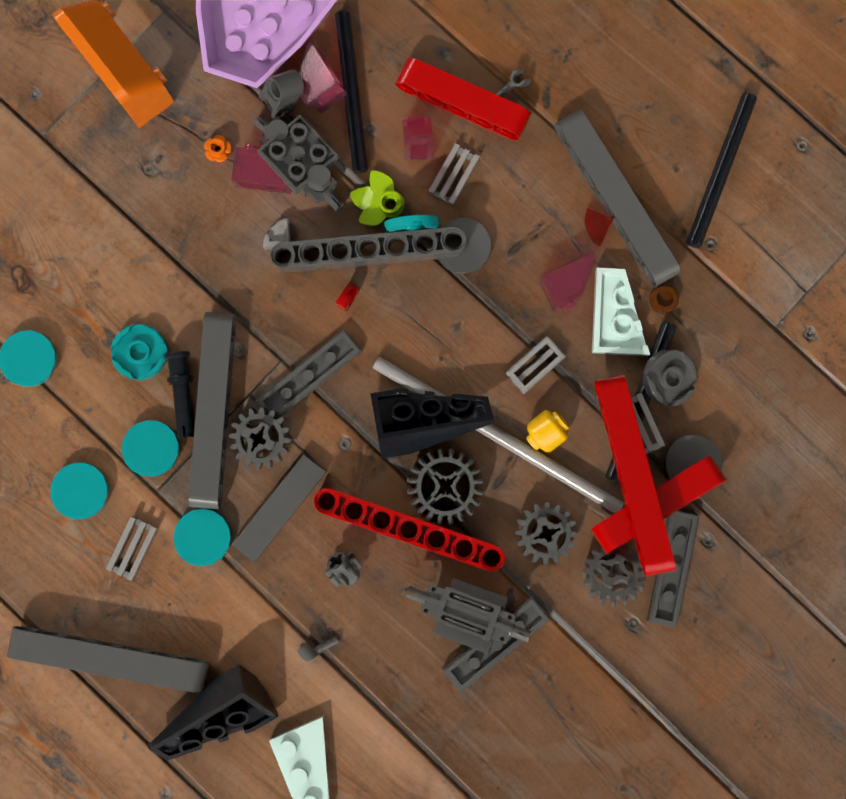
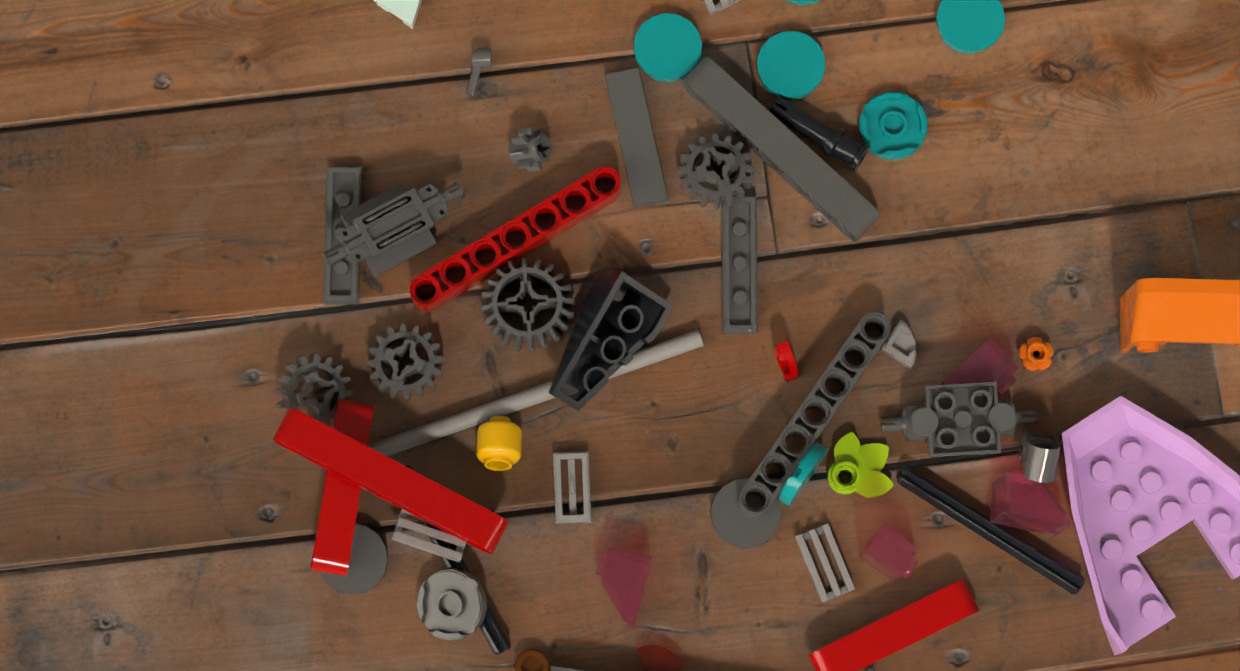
camera: 130 degrees right, 5 degrees down
light aqua wing [592,268,650,356] -> none
dark grey tile [647,511,699,628] -> none

